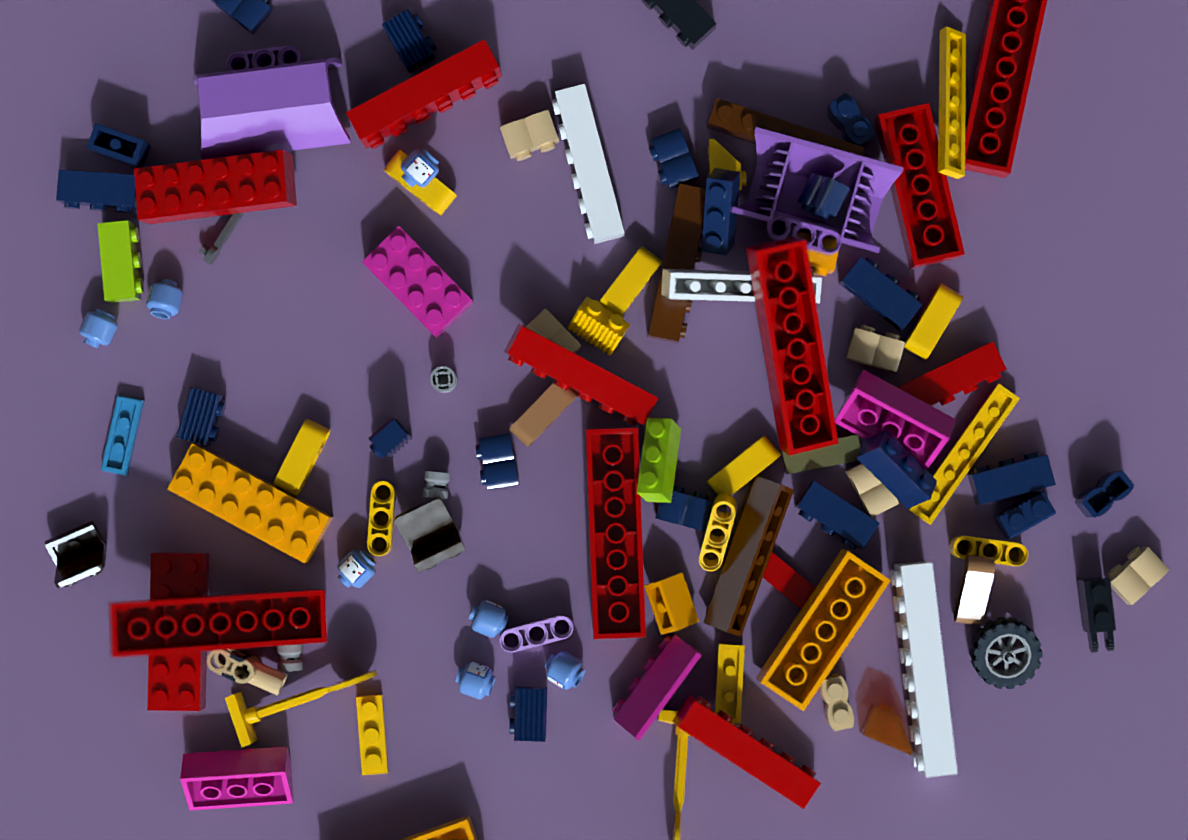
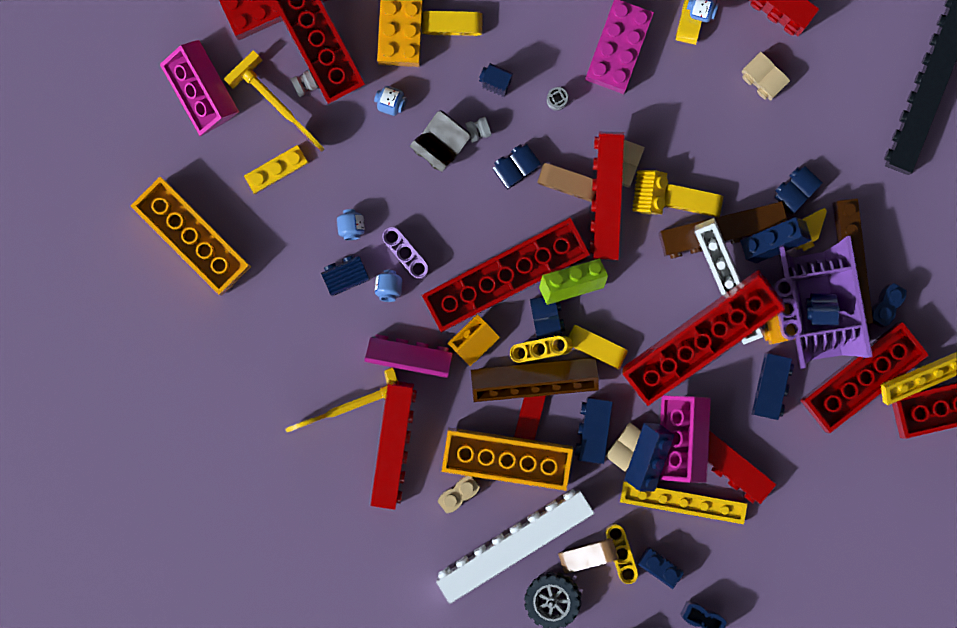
camera: 60 degrees right, 0 degrees up
tan connector [207,649,287,696] -> none
yellow beam [367,481,397,556] -> none
medium blue head [468,600,509,638] -> none
white brick [551,84,625,244] -> none
yellow plate [715,643,745,724] -> none
olive tile [781,435,860,474] -> none
tan brick [845,325,905,373] -> none
clear orange slope [859,702,913,755] -> none
yellow beam [904,283,964,360] -> none
dark blue brick [968,451,1056,505] -> none

